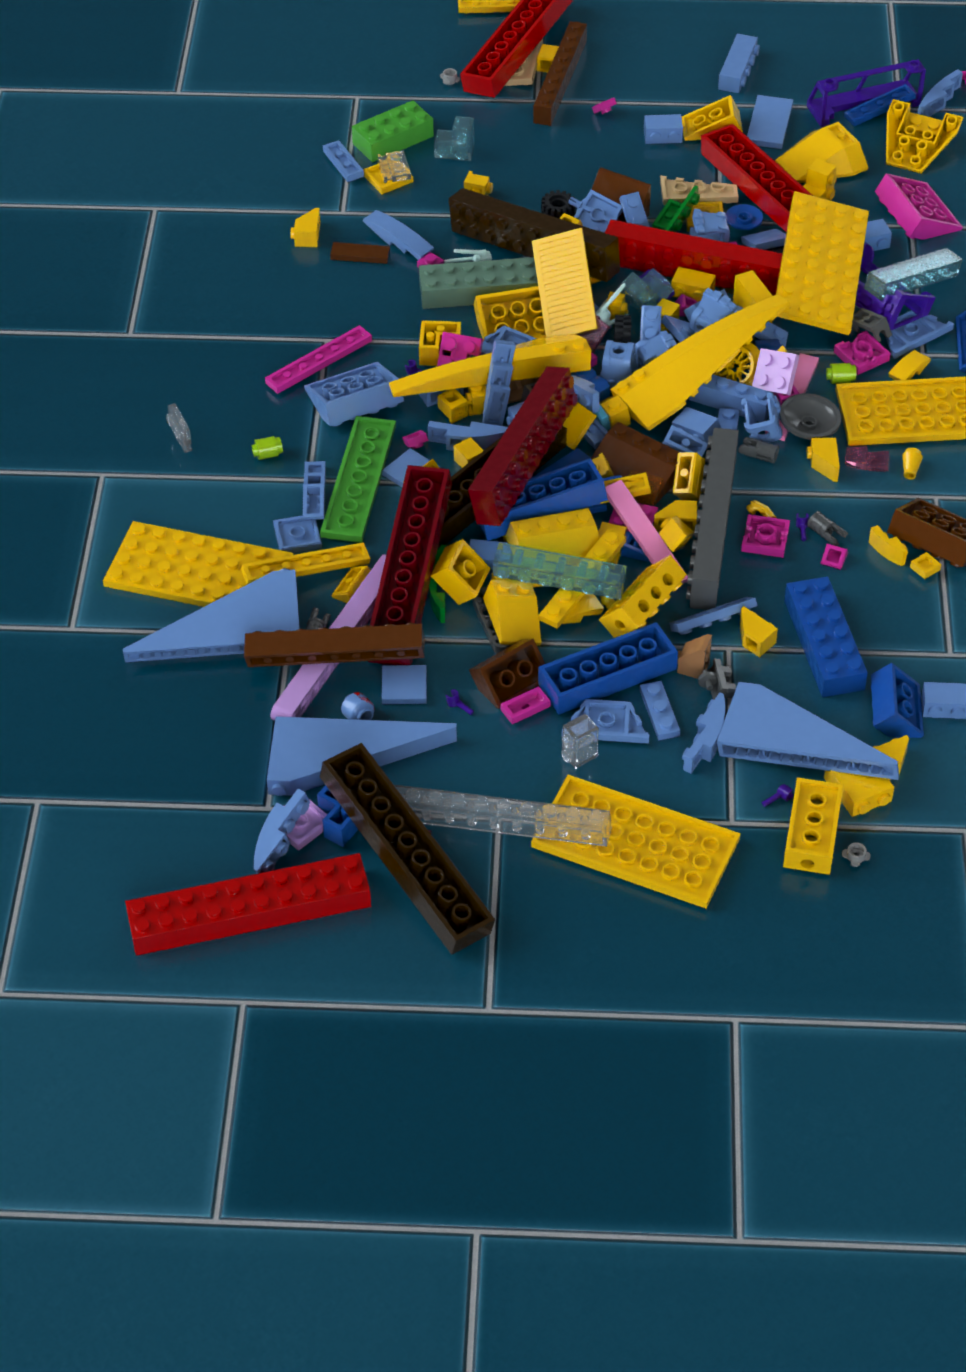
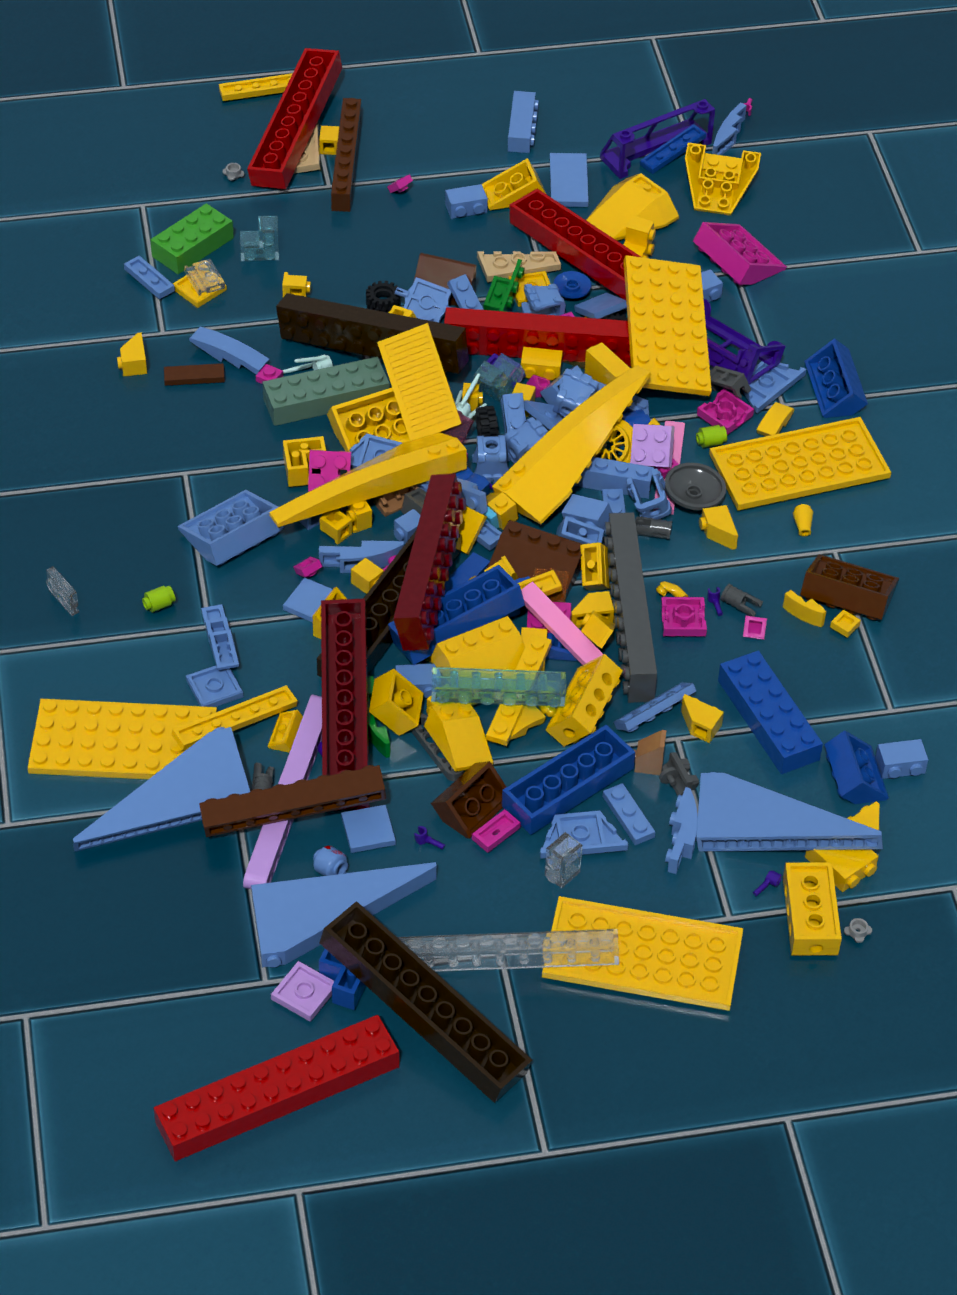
camera: 15 degrees left, 0 degrees up
medium blue slope [254,788,311,874] -> none
dark pink plate [265,325,372,394] -> none
bright green plate [320,416,396,543] -> none
dark purple hand [405,360,423,375] -> none
medium blue slope [482,340,516,426] -> none
clear pink slope [845,446,890,471] -> none
clear light blue brick [864,248,963,300] -> none

